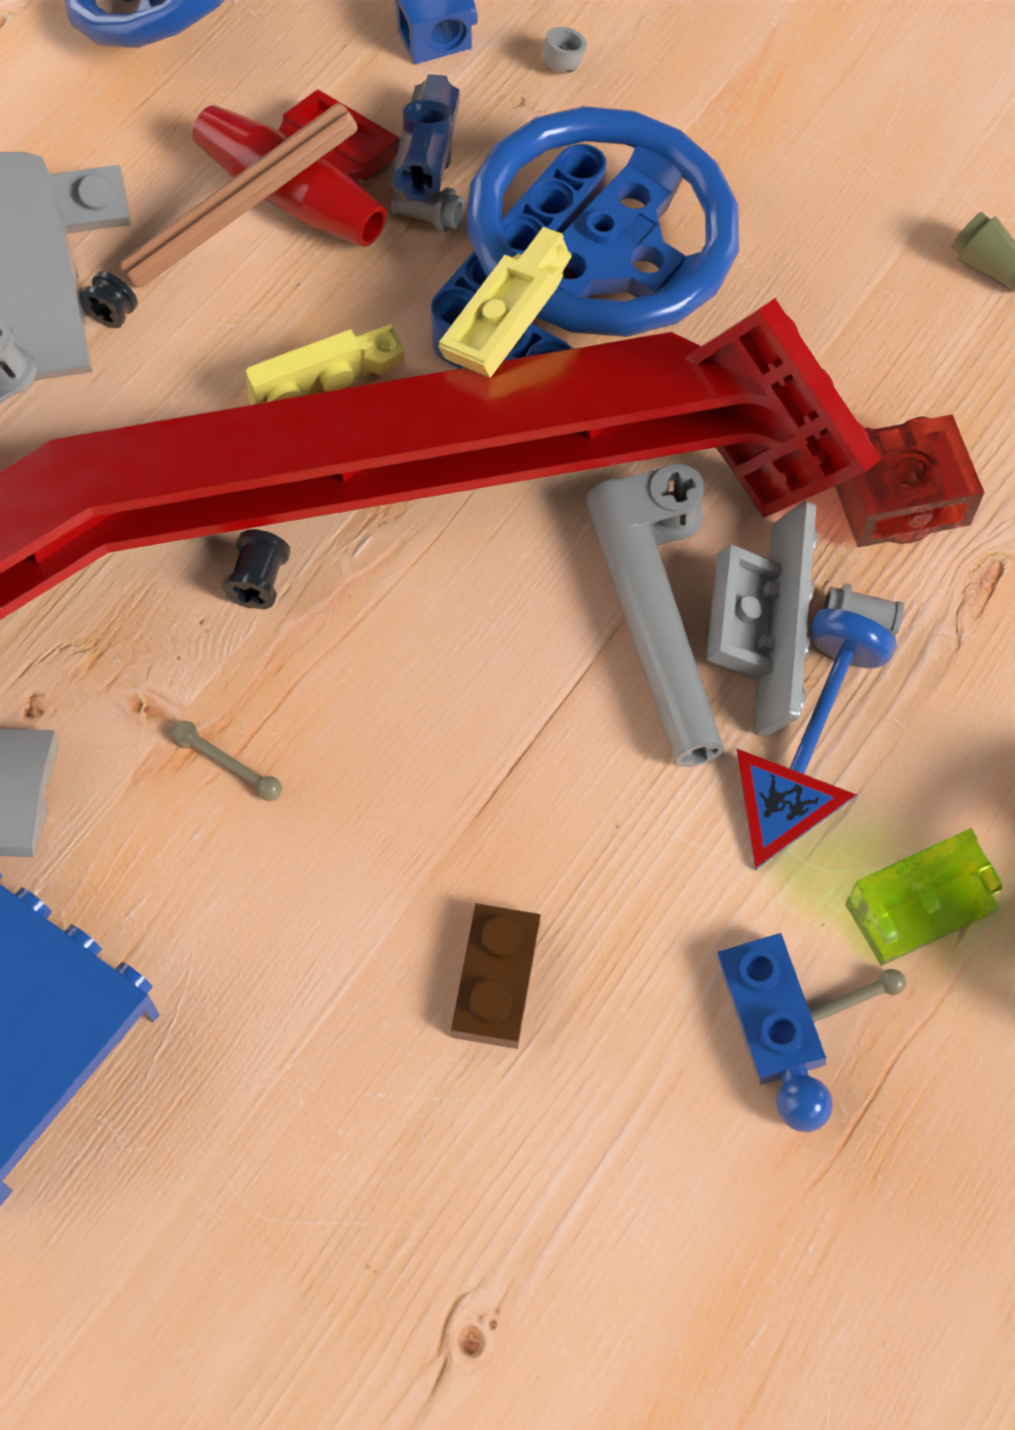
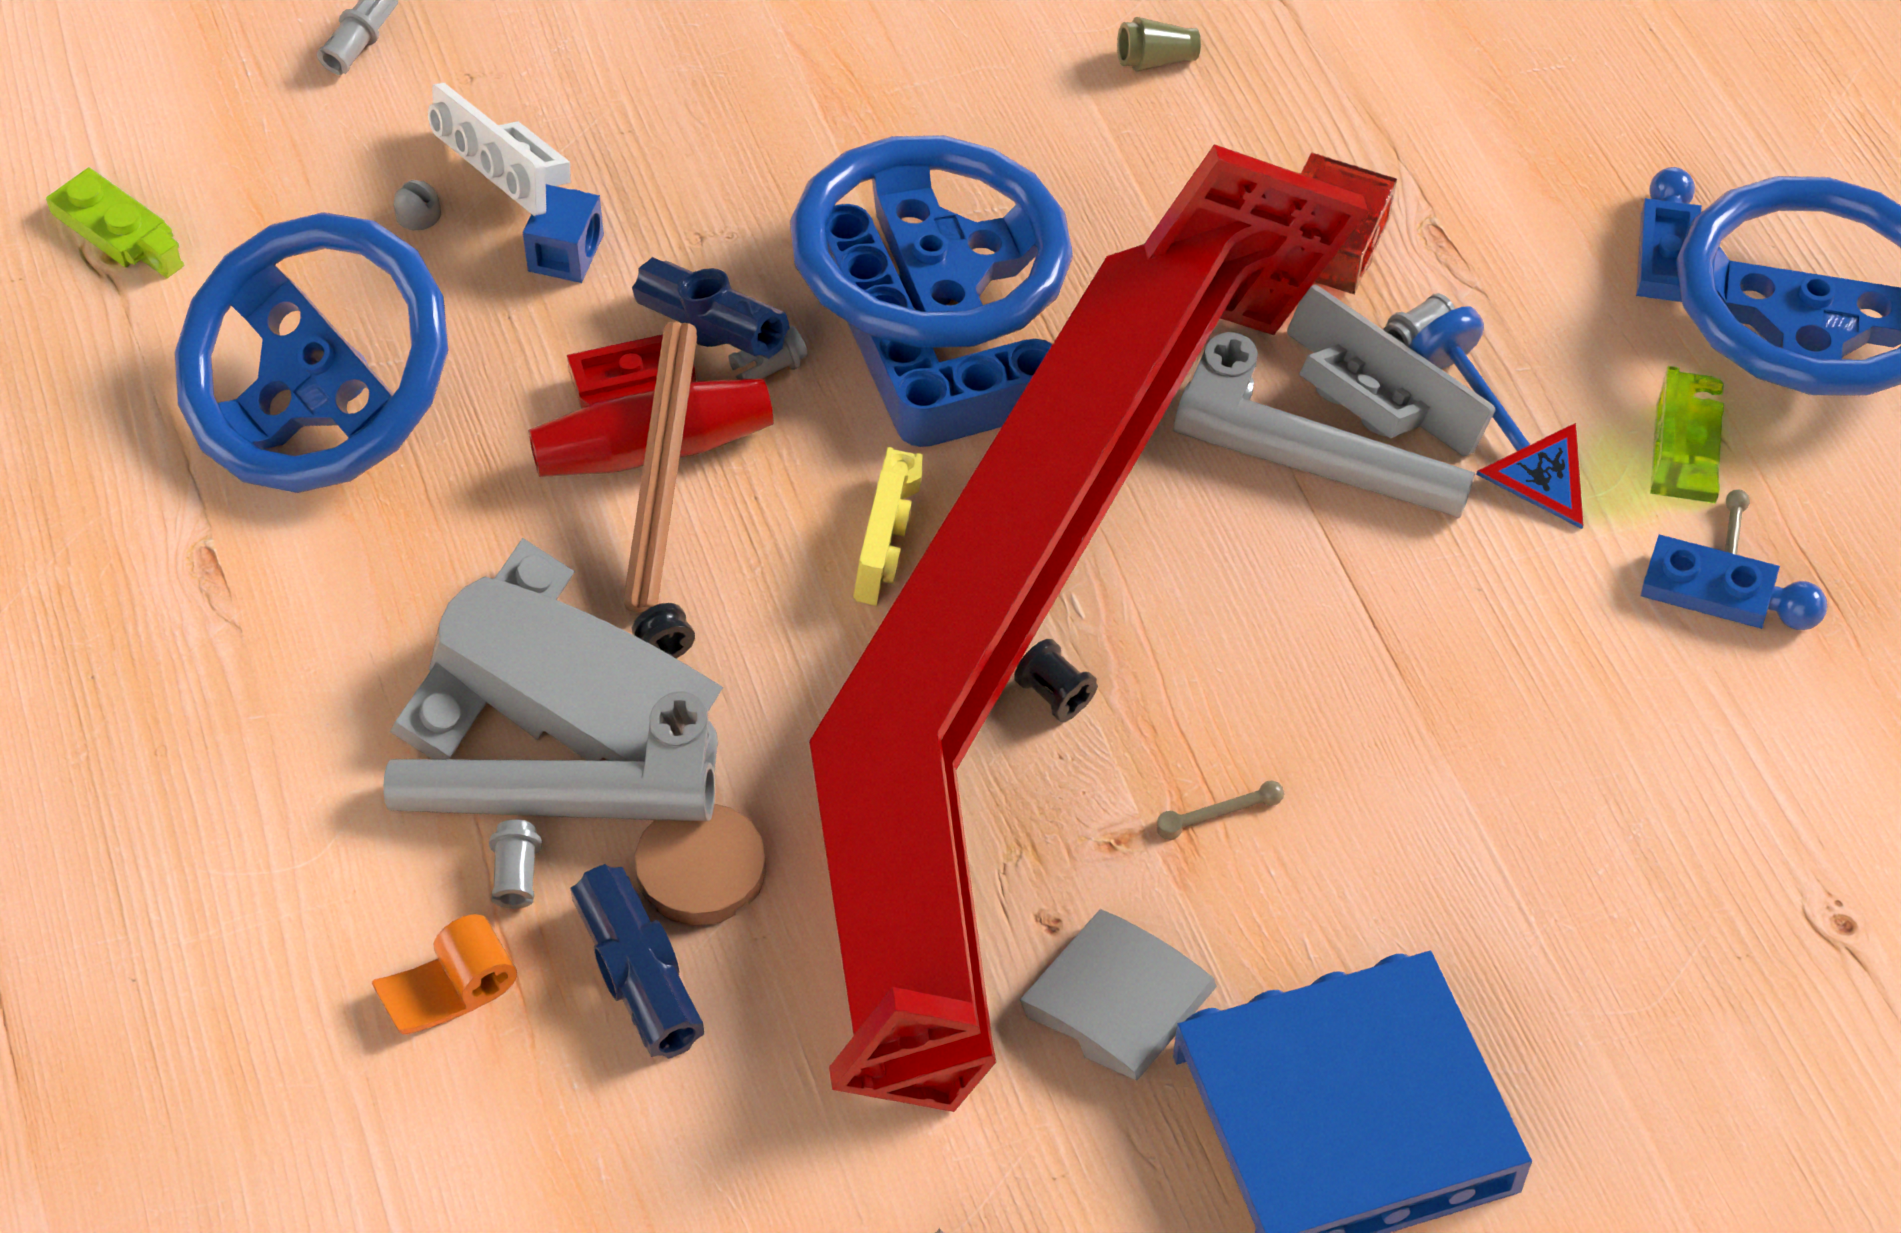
camera: 55 degrees left, 10 degrees down
light yellow hinge [438,227,572,378] -> none
reddish brown plate [451,903,541,1049] -> none
light grey hinge [543,27,587,74] -> none

